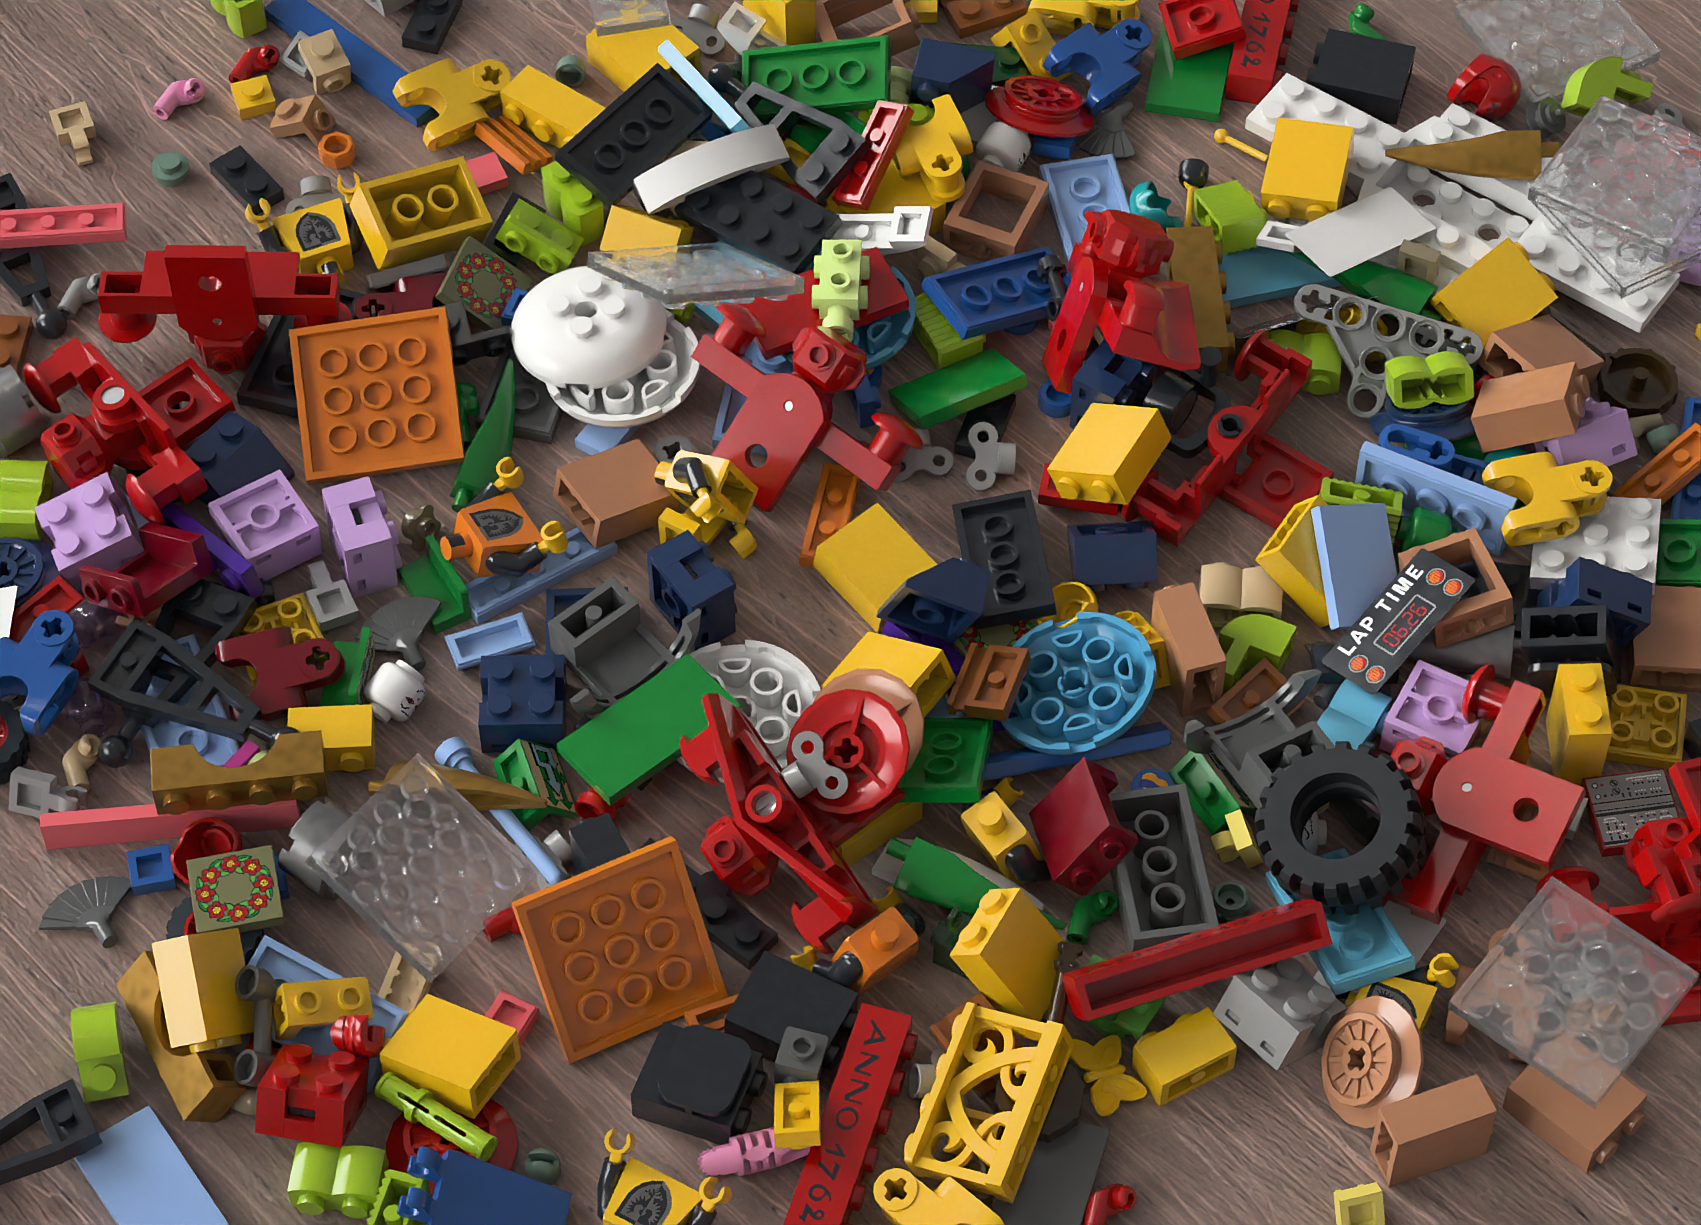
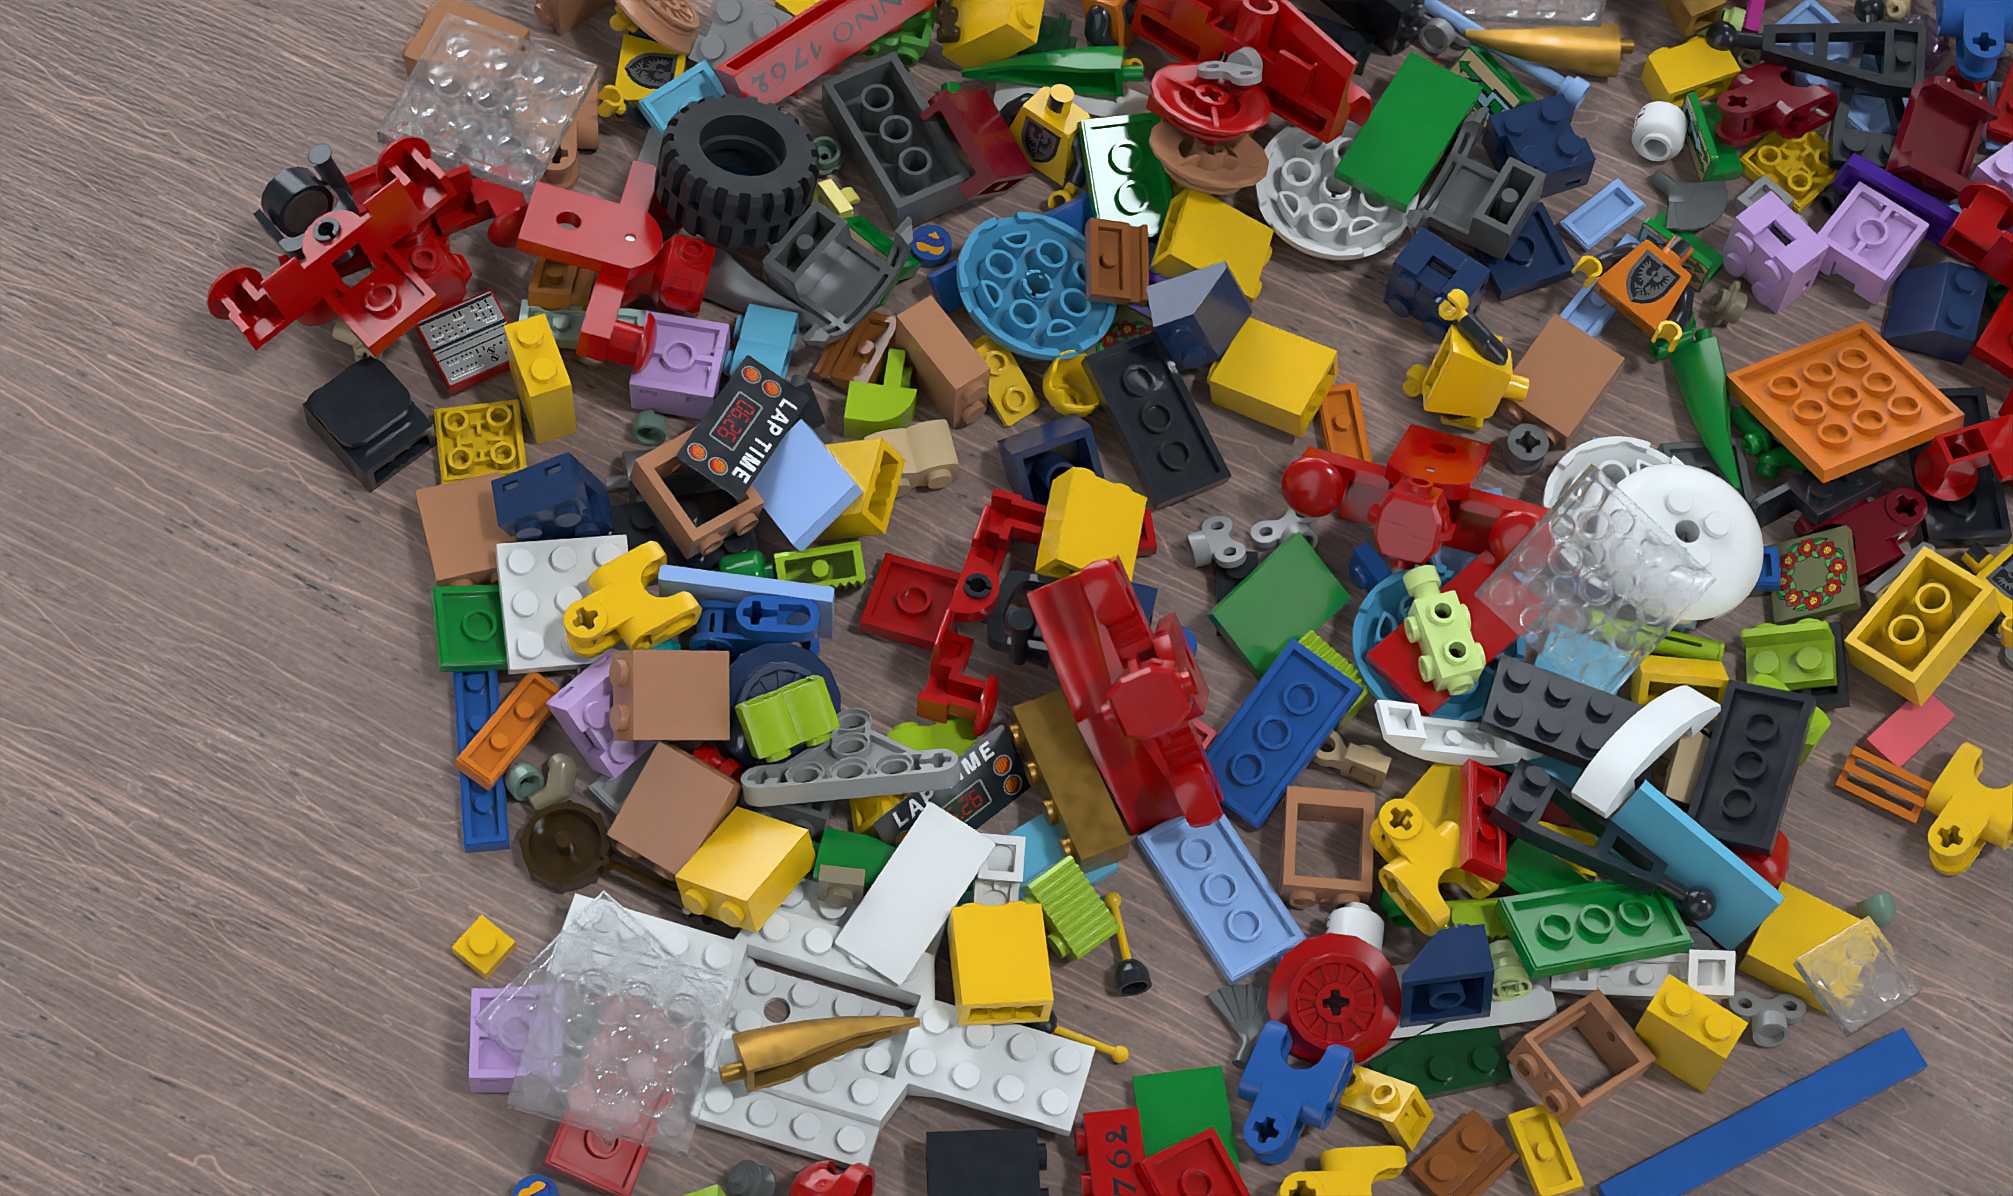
camera: 155 degrees right, 10 degrees up
yellow brick [500,65,606,149] -> none
black bar [1036,254,1068,321] -> none
teal hair [1129,181,1182,233] -> none
black brick [1521,605,1622,698] -> none

